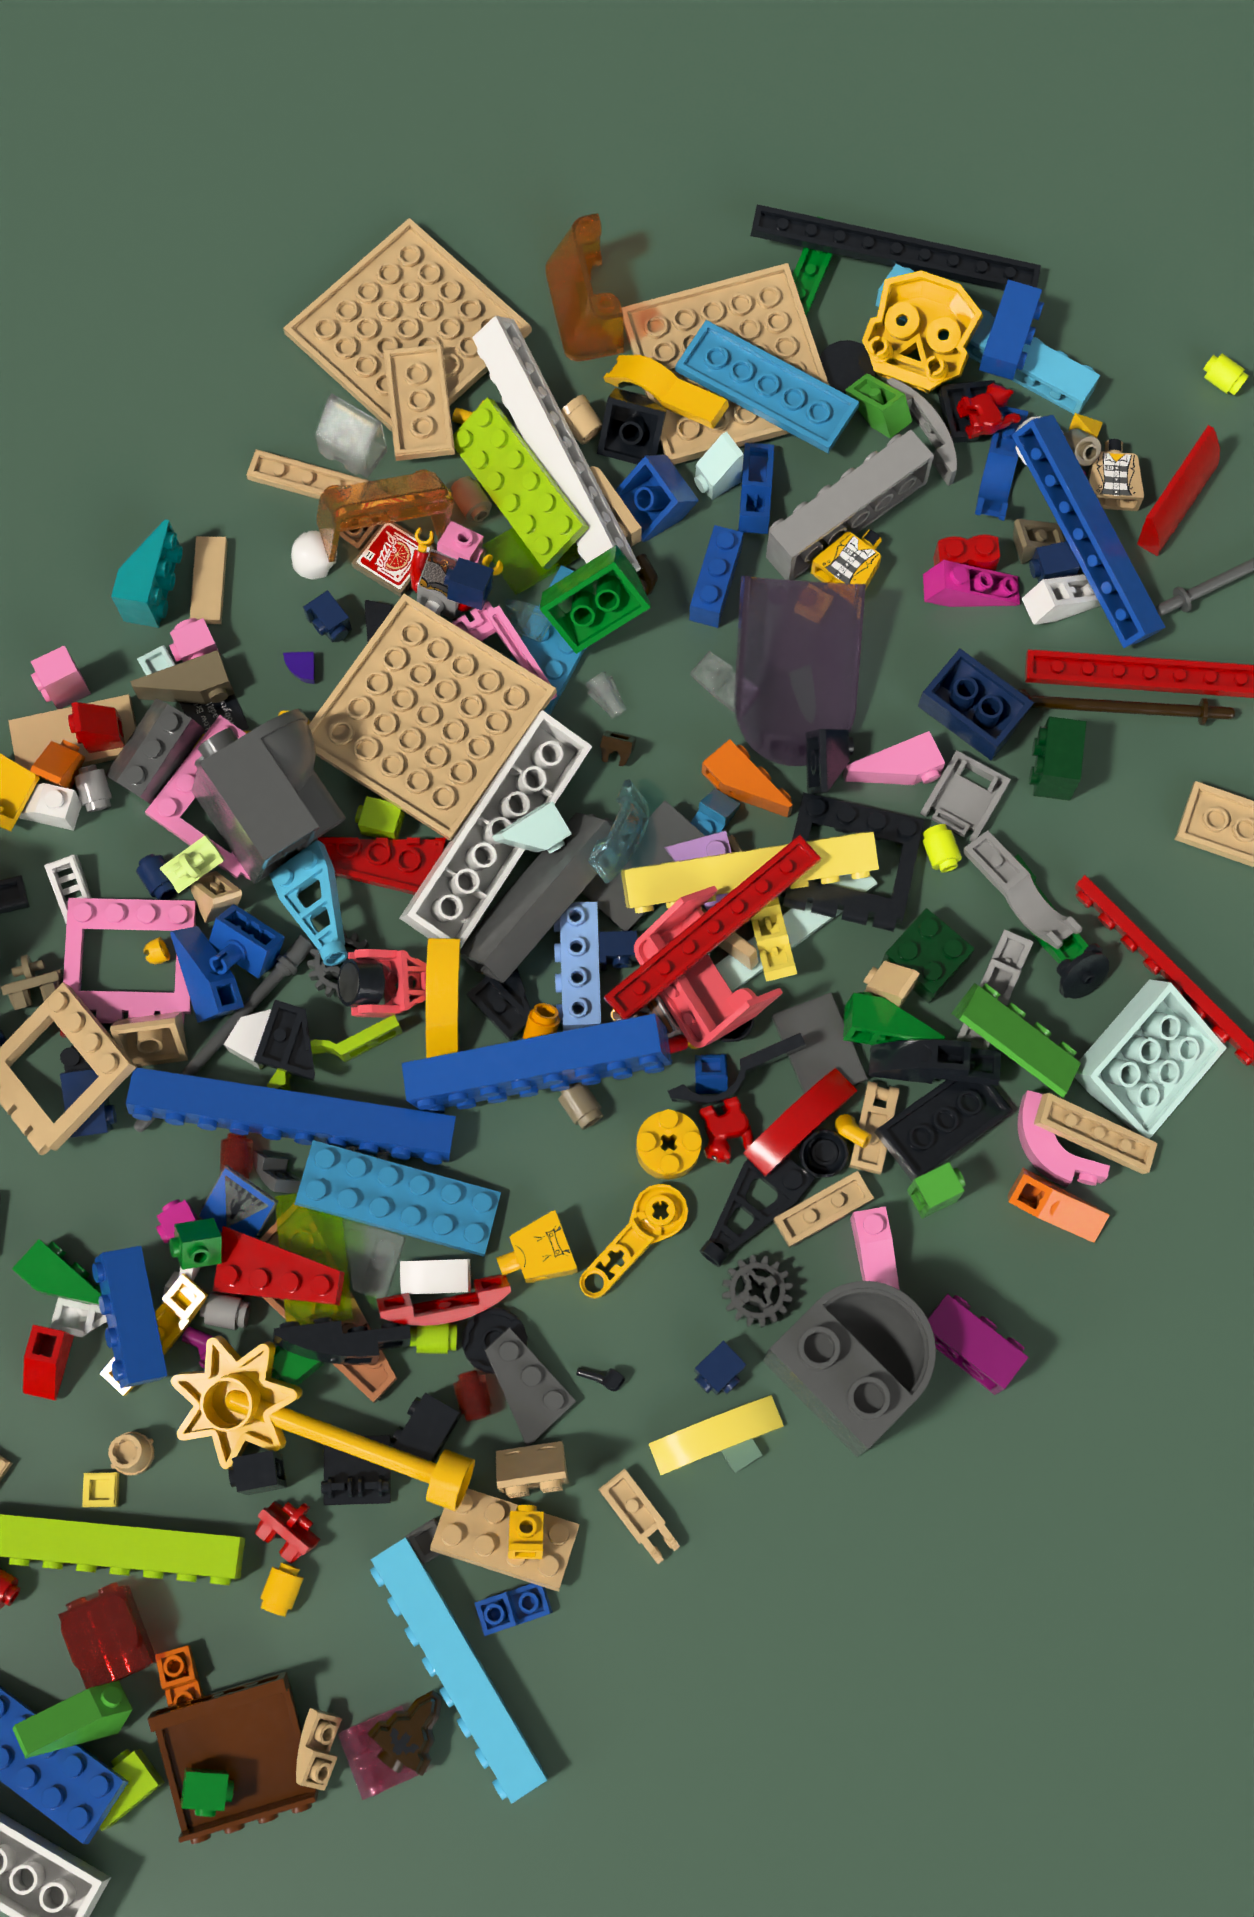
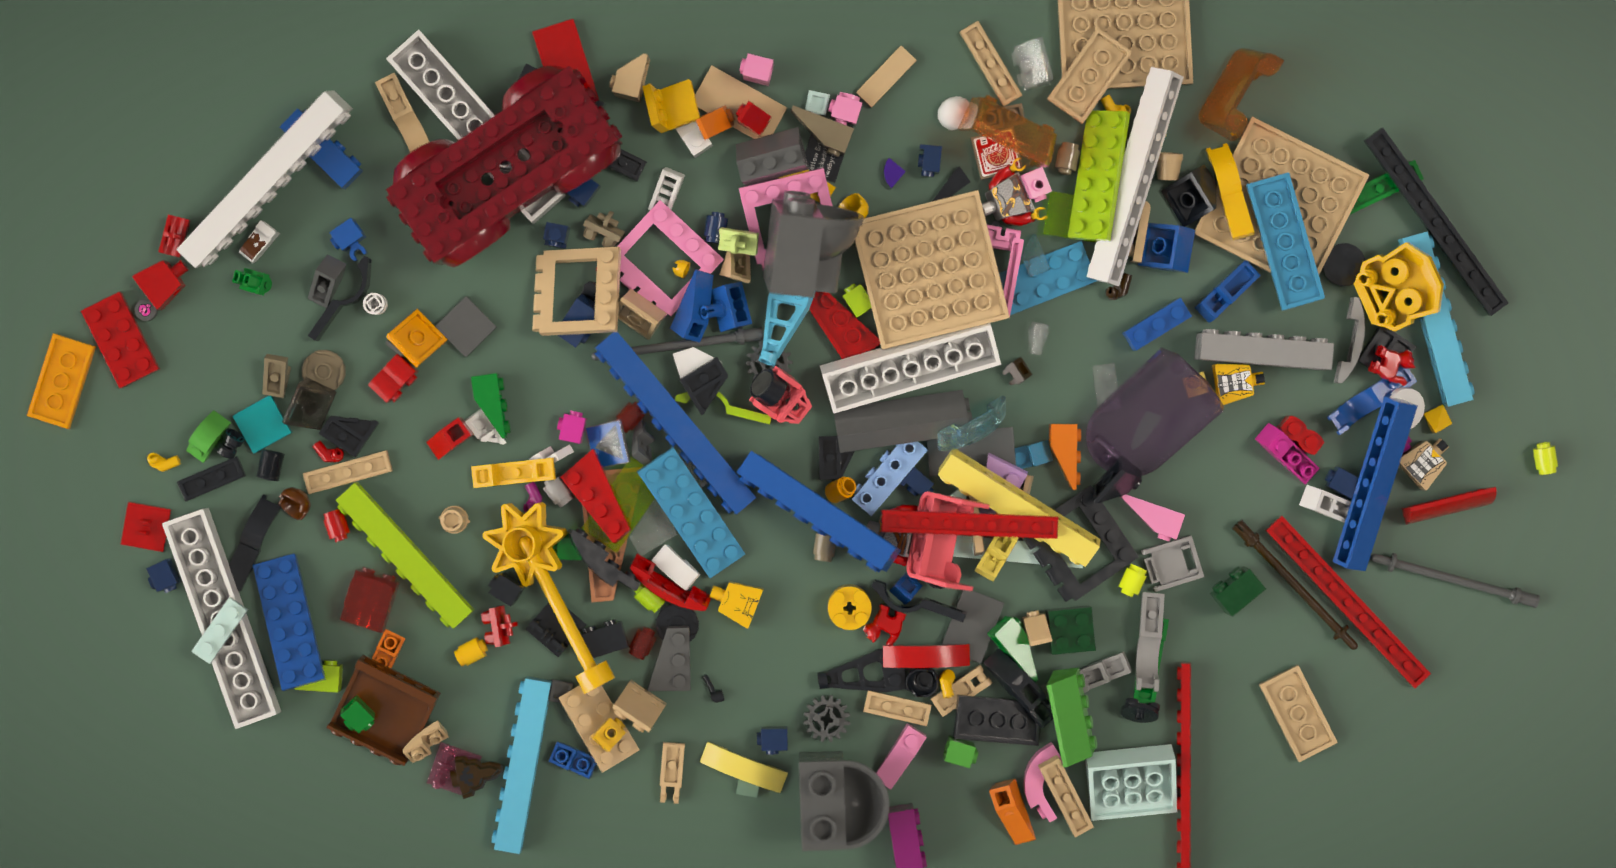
camera: 40 degrees right, 15 degrees up
bright green slope [12,1681,133,1759] -> none
light grey brick [73,765,112,813] -> none
light yellow tile [82,1472,120,1508] -> none
blue brick [92,1246,168,1389] -> none
teal slope [111,519,183,628] -> none
green brick [169,1218,222,1270] -> none
yellow slope [426,938,460,1058] -> none
dark blue brick [444,557,494,610] -> none
light aqua slope [492,801,572,854] -> none
green slope [540,545,651,654] -> none
yellow beam [579,1184,688,1299] -> none
light aqua slope [694,431,744,500] -> none
bright green slope [845,373,912,438] -> none
dark blue slope [918,648,1034,760] -> none
blue brick [979,279,1044,380] -> none
dark tan slope [1013,519,1064,564] -> none
dark tan brick [1064,429,1101,466] -> none

